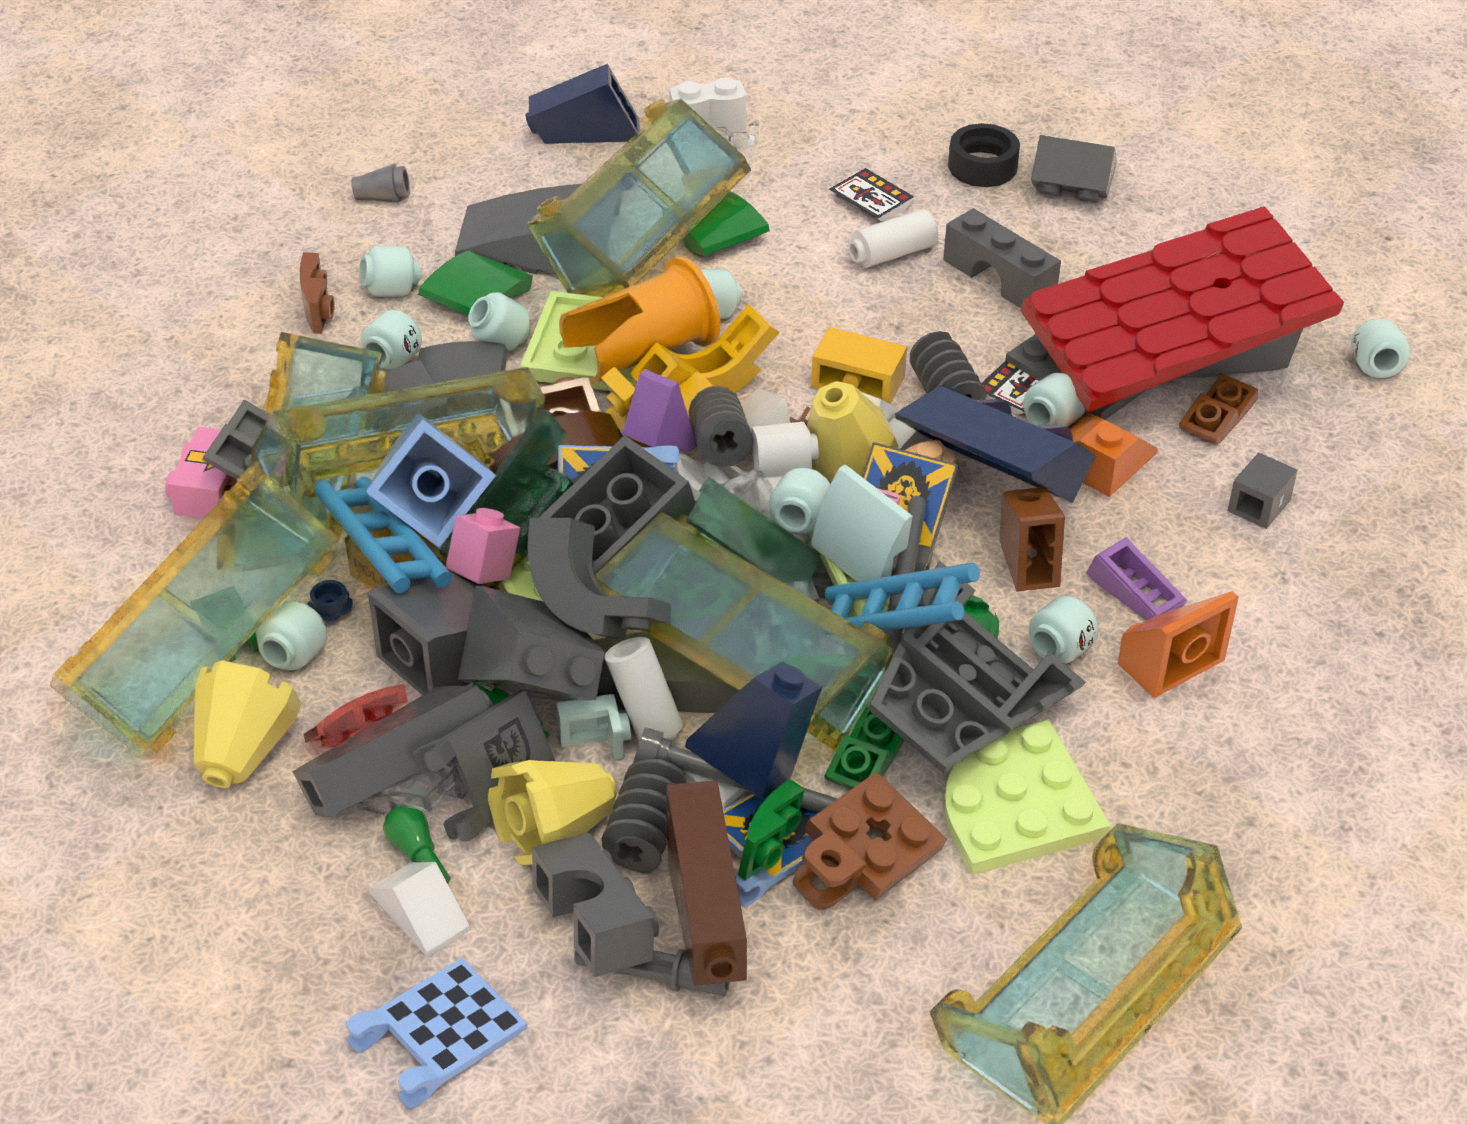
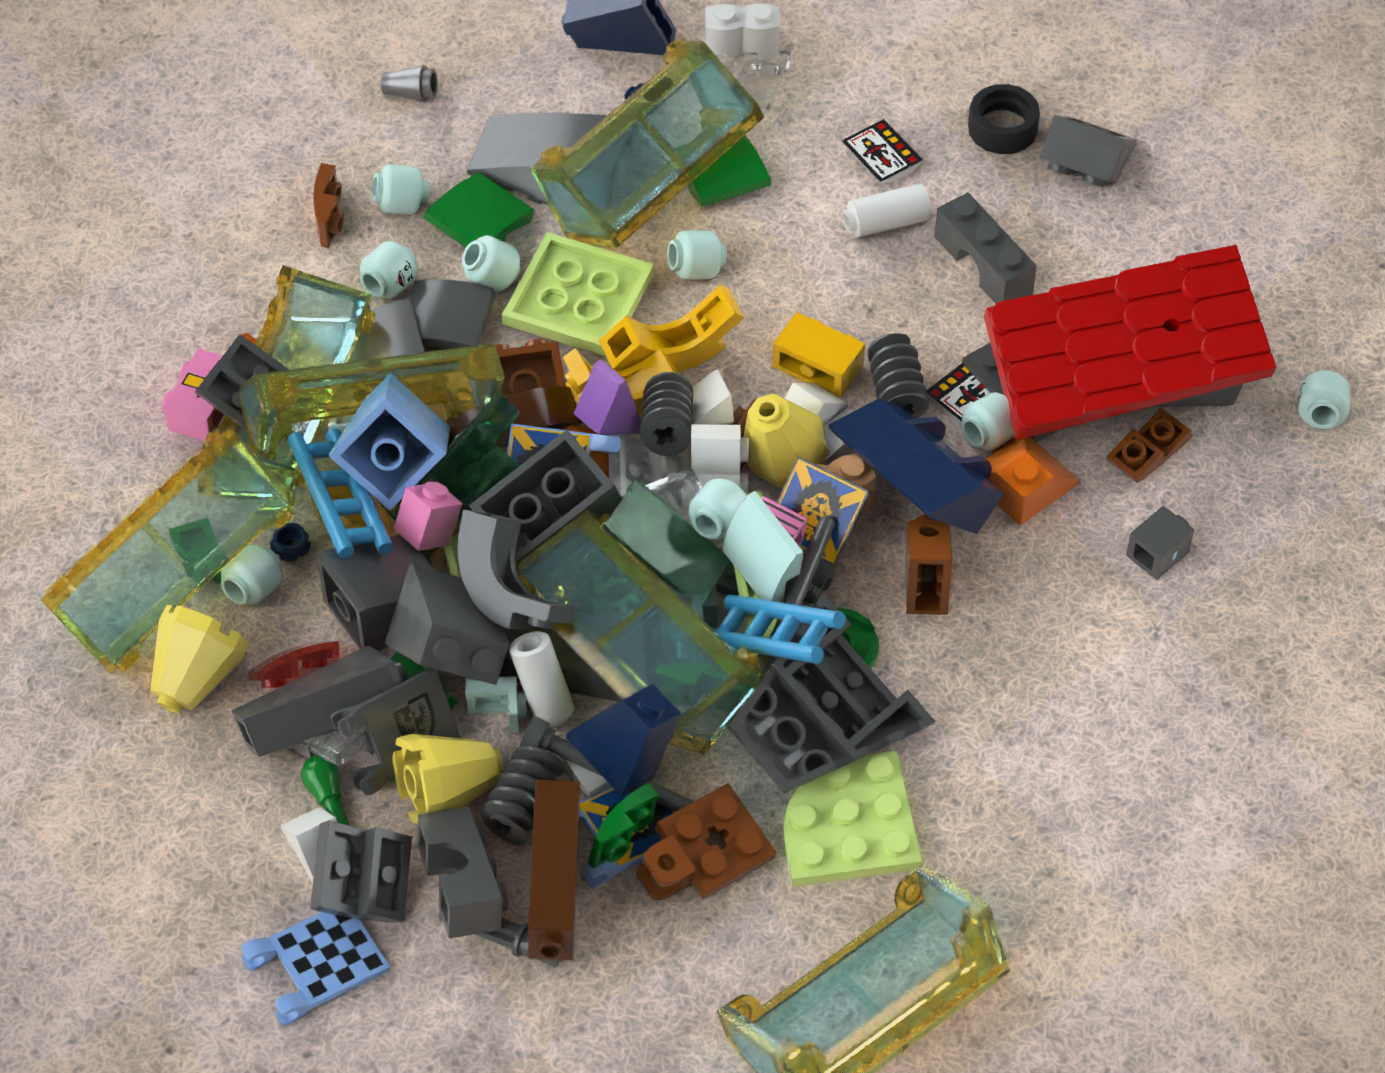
camera: 10 degrees right, 10 degrees up
light orange piece [559,256,720,383] -> none
green slope [824,701,905,789] -> none
light aqua head [1029,596,1099,664] -> none
medium lavender slope [1086,537,1188,620] -> none
orange slope [1117,591,1239,698] -> none
none -> dark grey slope [310,821,412,923]

